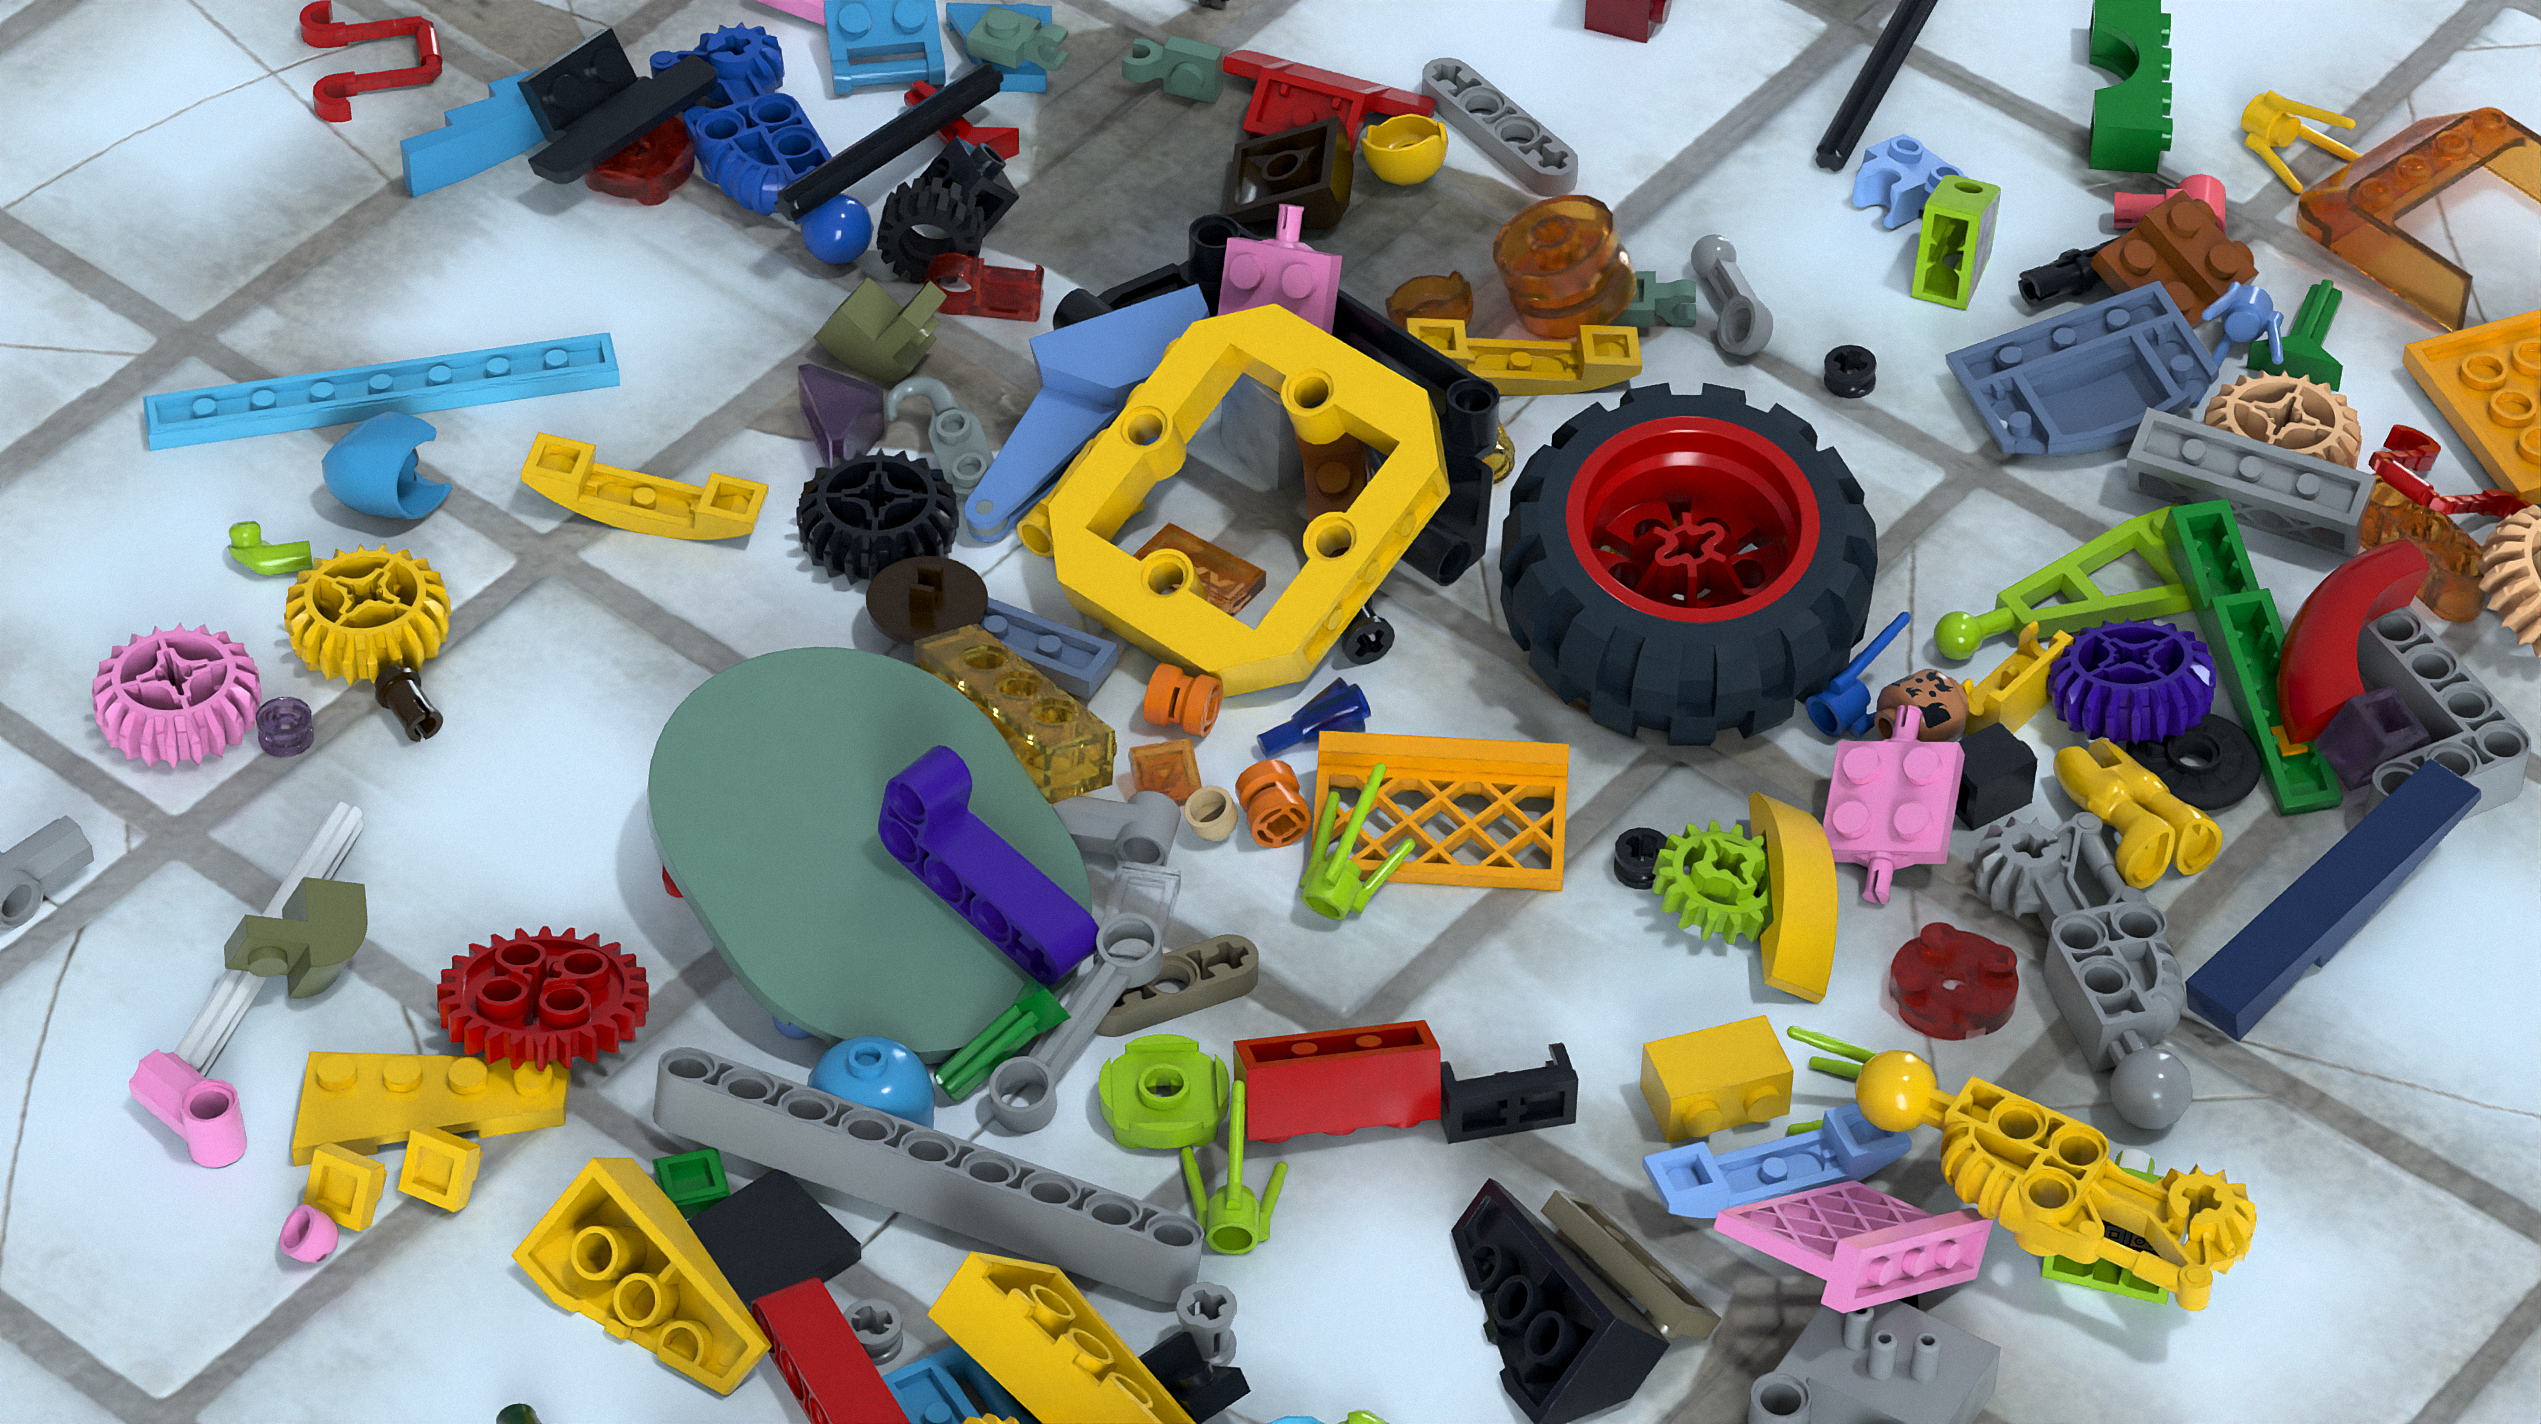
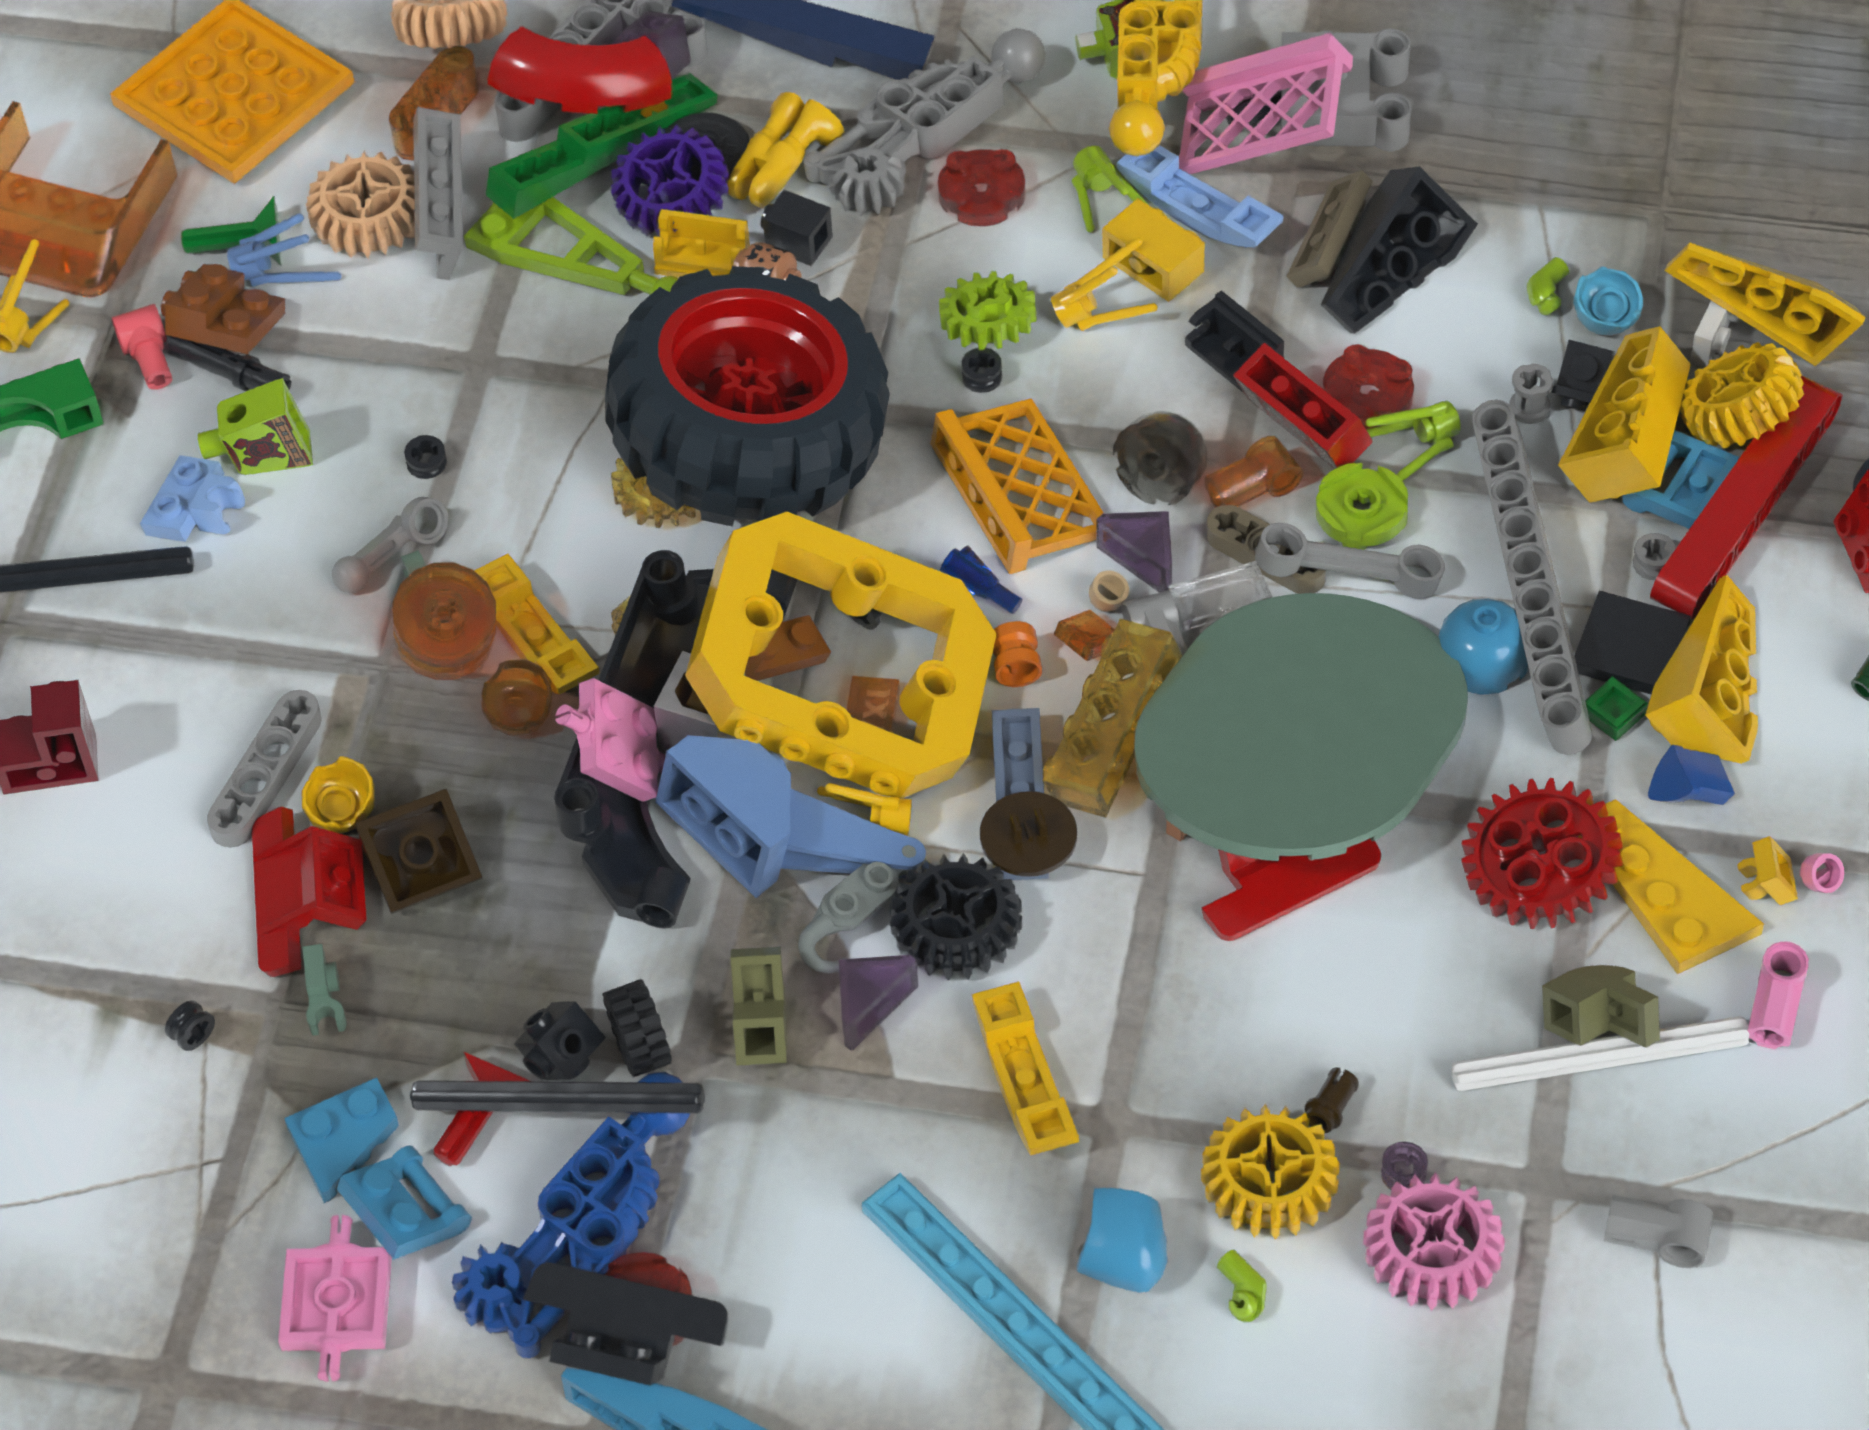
camera: 115 degrees left, 10 degrees up
yellow tile [398,1123,483,1213] -> none
dark purple beam [878,745,1099,985] -> none
clear red piece [924,253,1045,322] -> none
green piece [933,976,1072,1102] -> none
sand green plate [966,5,1069,71] -> none
orange wheel [1235,760,1311,848] -> none
lime plant [1299,763,1415,921] -> none
yellow slope [1748,791,1838,1004] -> none
bright pink plate [1823,705,1965,904] -> none
sand blue slope [1945,280,2219,457] -> none
red piece [2368,424,2532,519] -> none
none -> yellow plant [1051,237,1158,331]
none -> clear purple slope [1096,511,1172,593]
none -> clear smoke cylinder [1113,411,1207,505]
none -> clear orange piece [1205,436,1304,508]
none -> clear red plate [1322,344,1414,429]
none -> blue tile [1648,745,1735,805]

